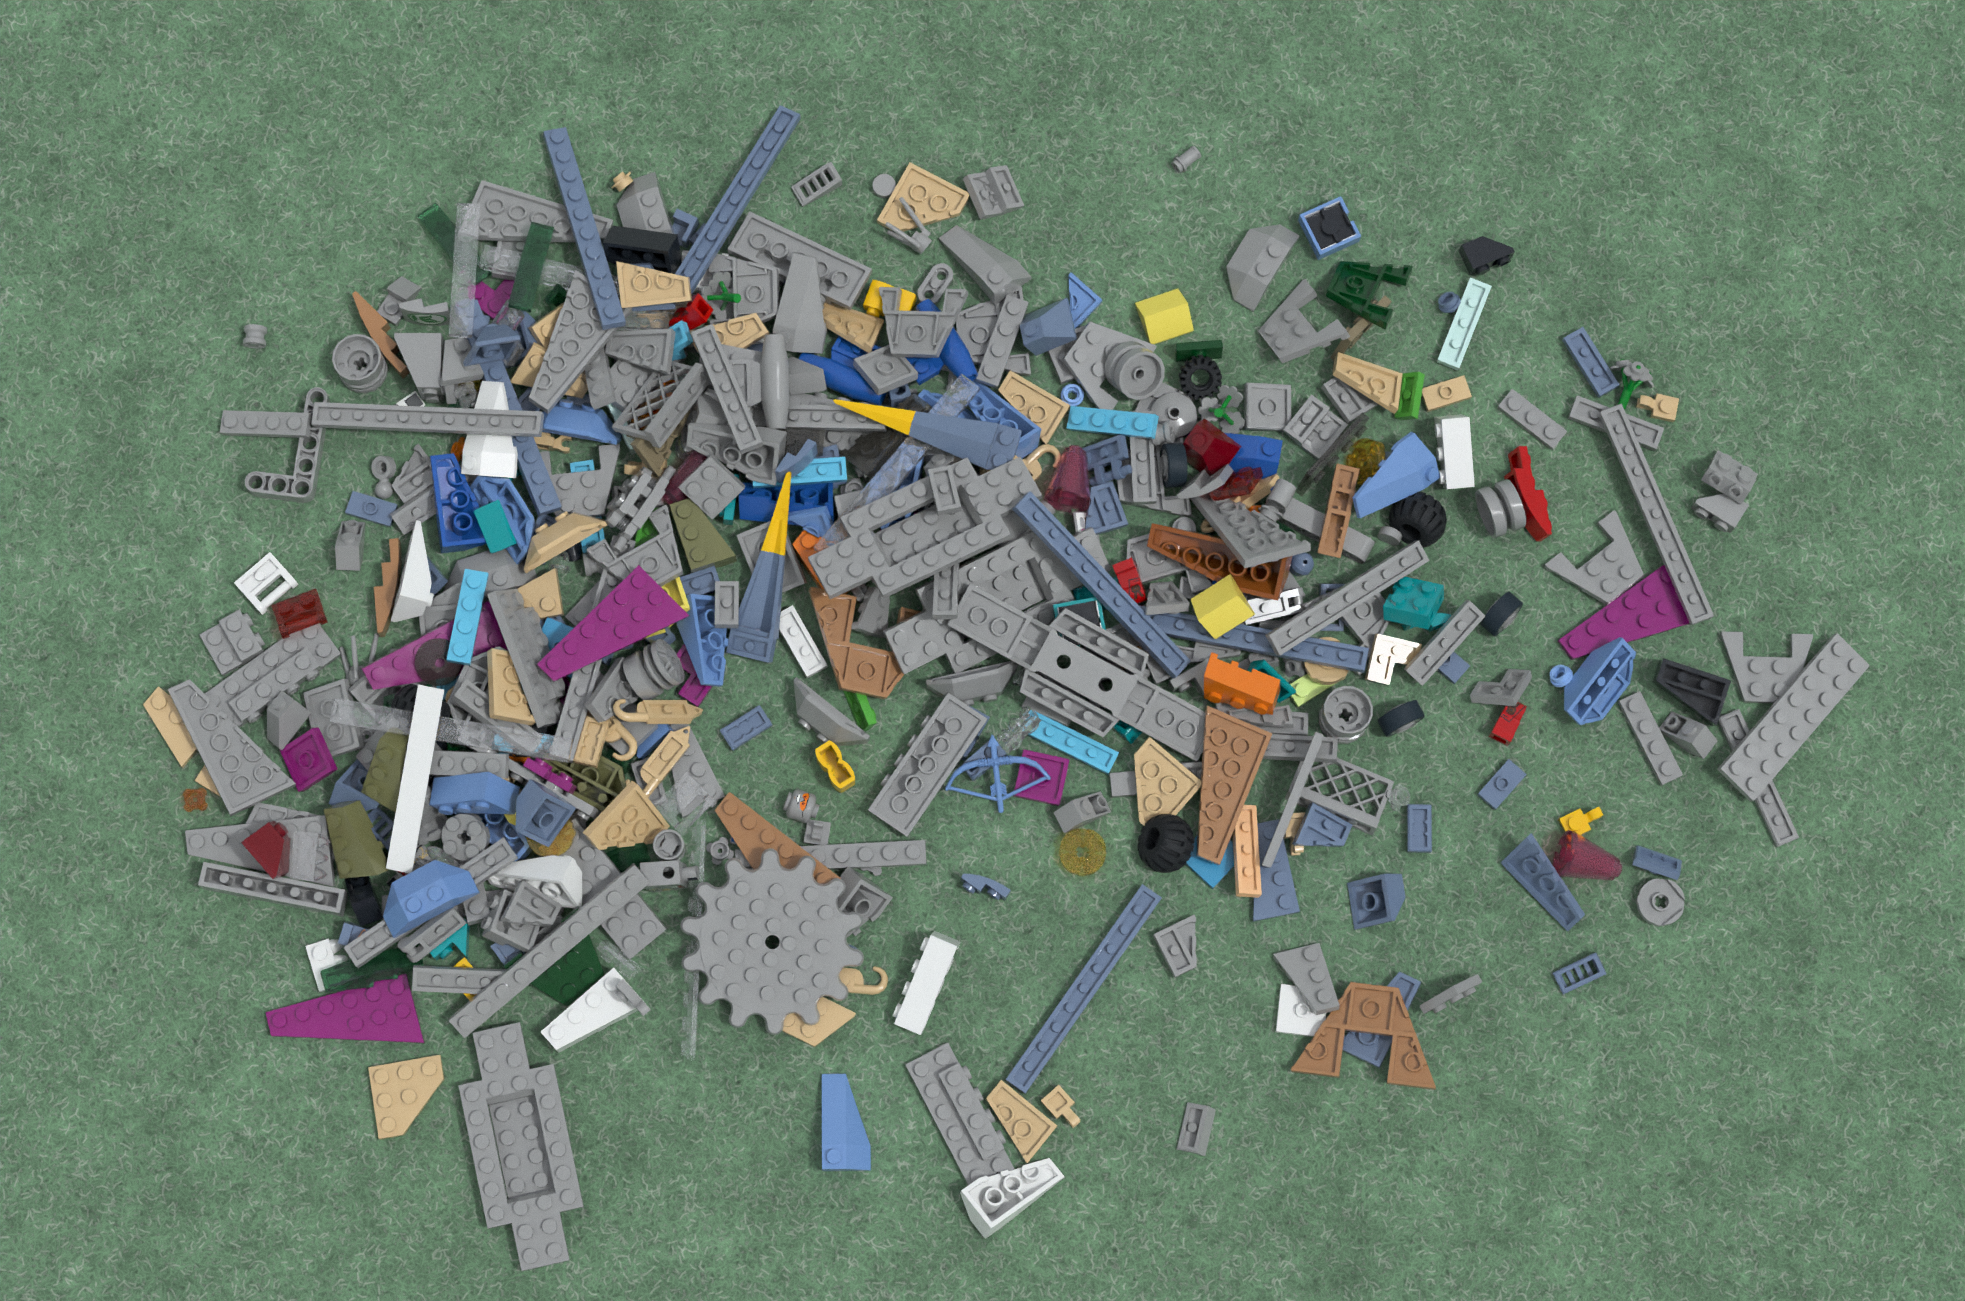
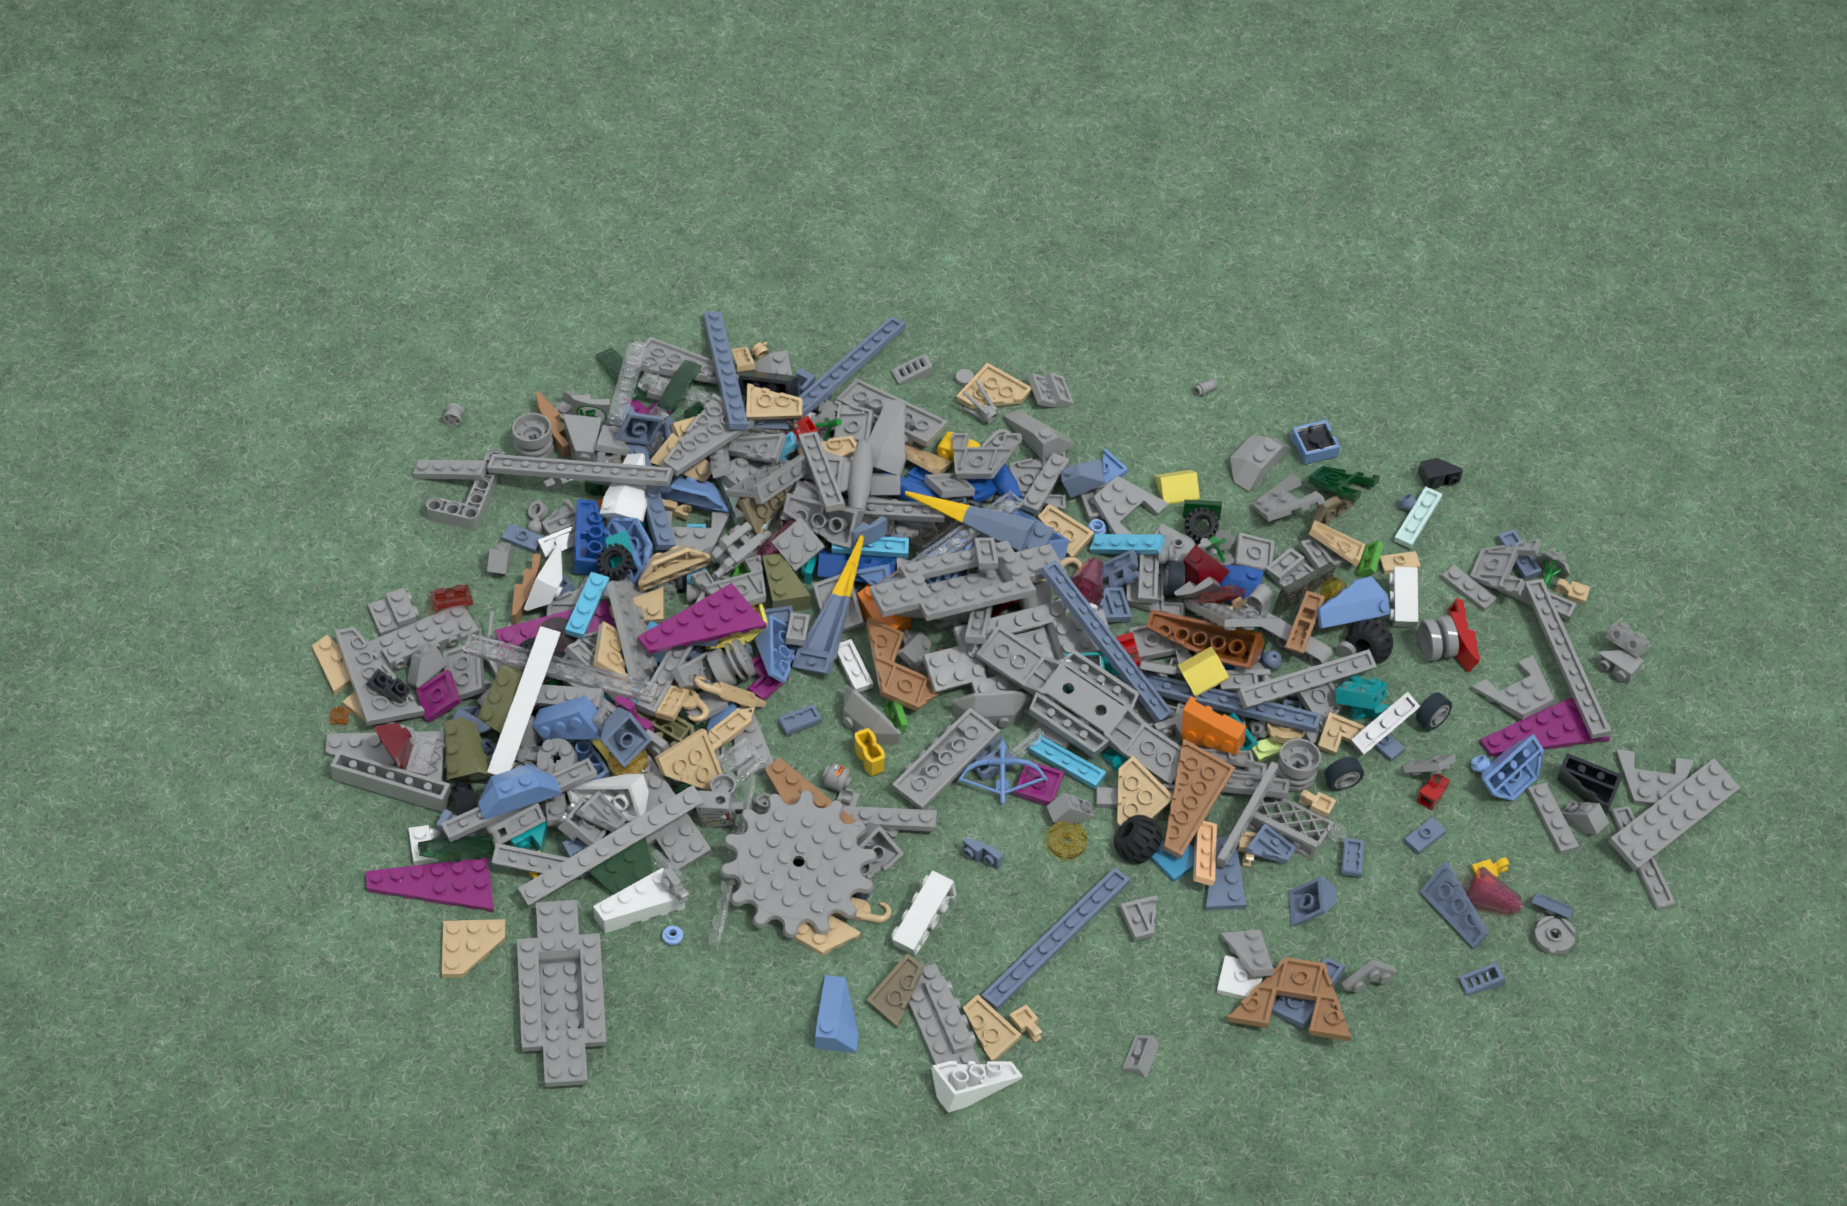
camera: 10 degrees right, 25 degrees down
white plate [234,552,299,615] -> none
light grey wheel [1105,341,1165,400] -> none
none -> black slope [366,668,413,704]
none -> light grey tile [593,706,611,733]
none -> black tyre [597,543,634,581]
none -> light blue plate [662,926,683,945]
none -> tan plate [731,347,755,372]
none -> dark tan wing [867,953,924,1027]
none -> tan plate [1298,790,1336,818]
none -> light grey wing [1470,539,1541,596]

